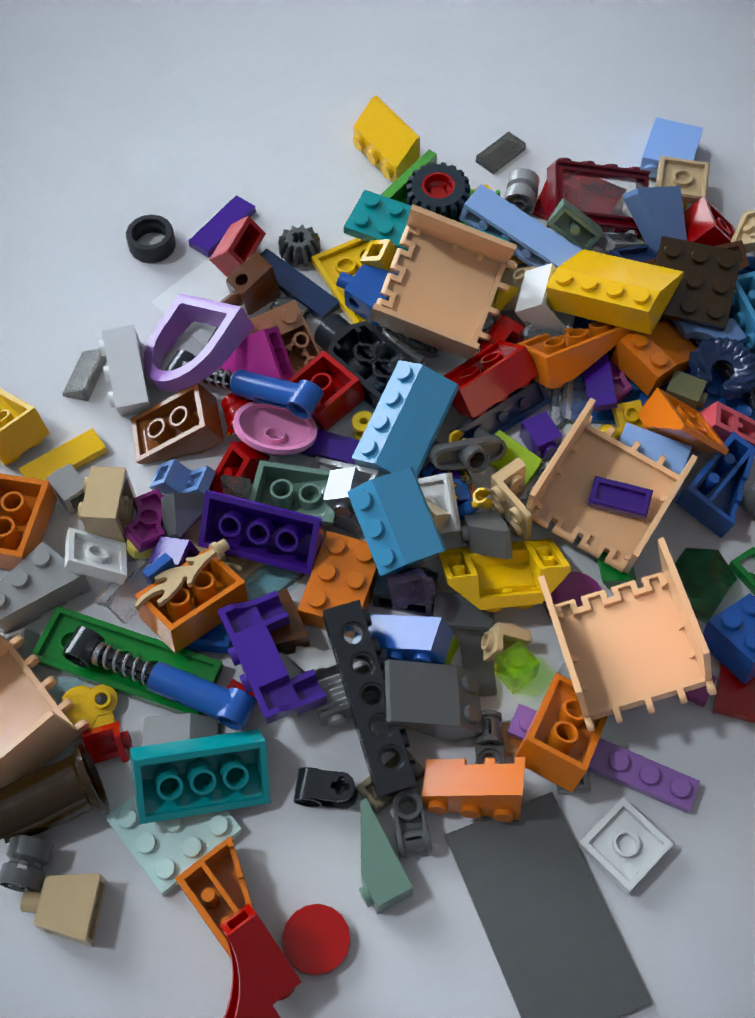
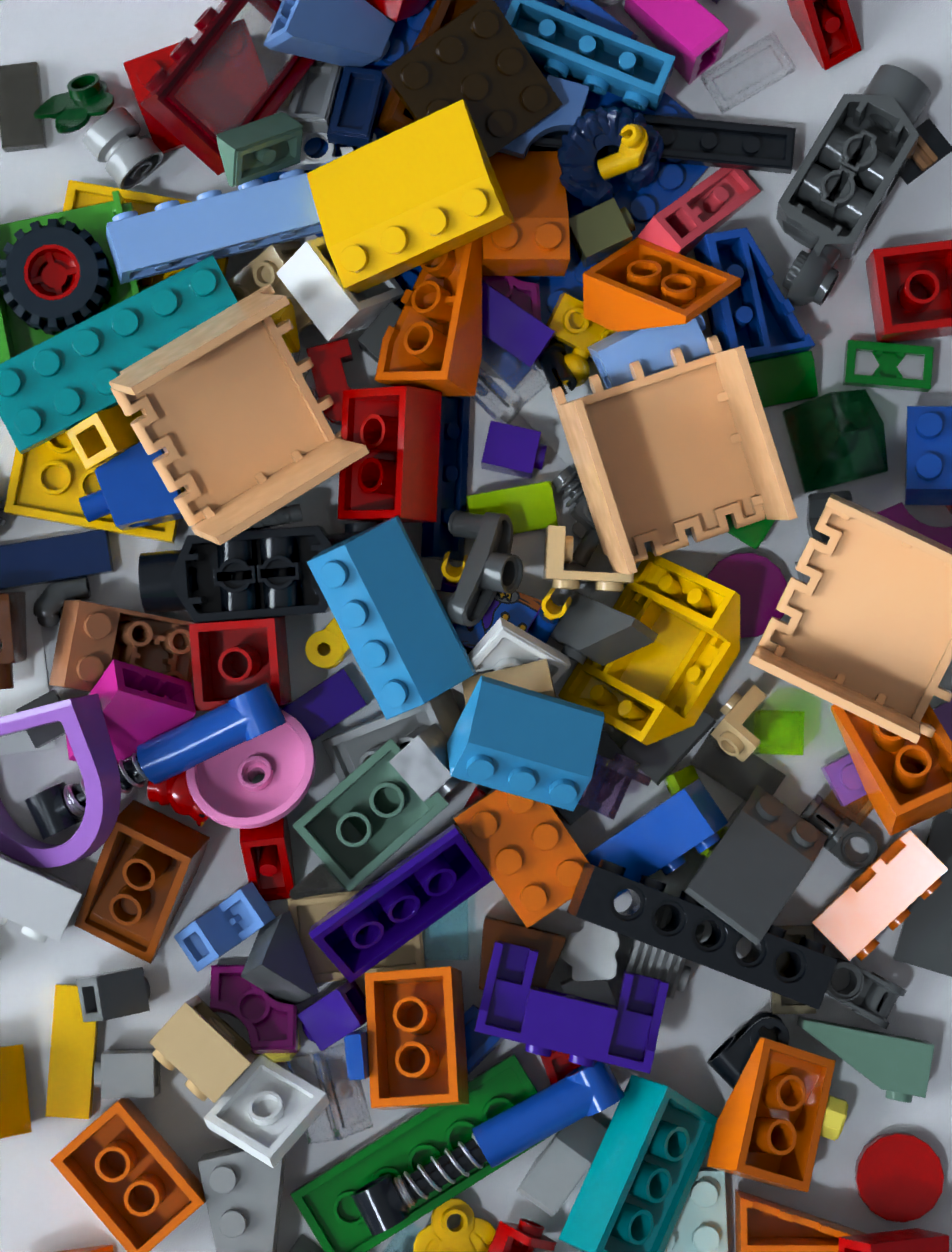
camera: 45 degrees left, 25 degrees up
tan piece [134,539,230,610] -> none
dark purple tile [587,476,653,521] -> none
none -> dark green plate [33,73,115,134]
none -> dark grey brick [76,967,150,1022]
none -> black pin [536,340,577,395]
none -> yellow arm [597,123,649,180]
none -> orange slope [706,1038,836,1192]
none -> green slope [749,351,818,408]
none -> light yellow tile [820,1095,849,1141]

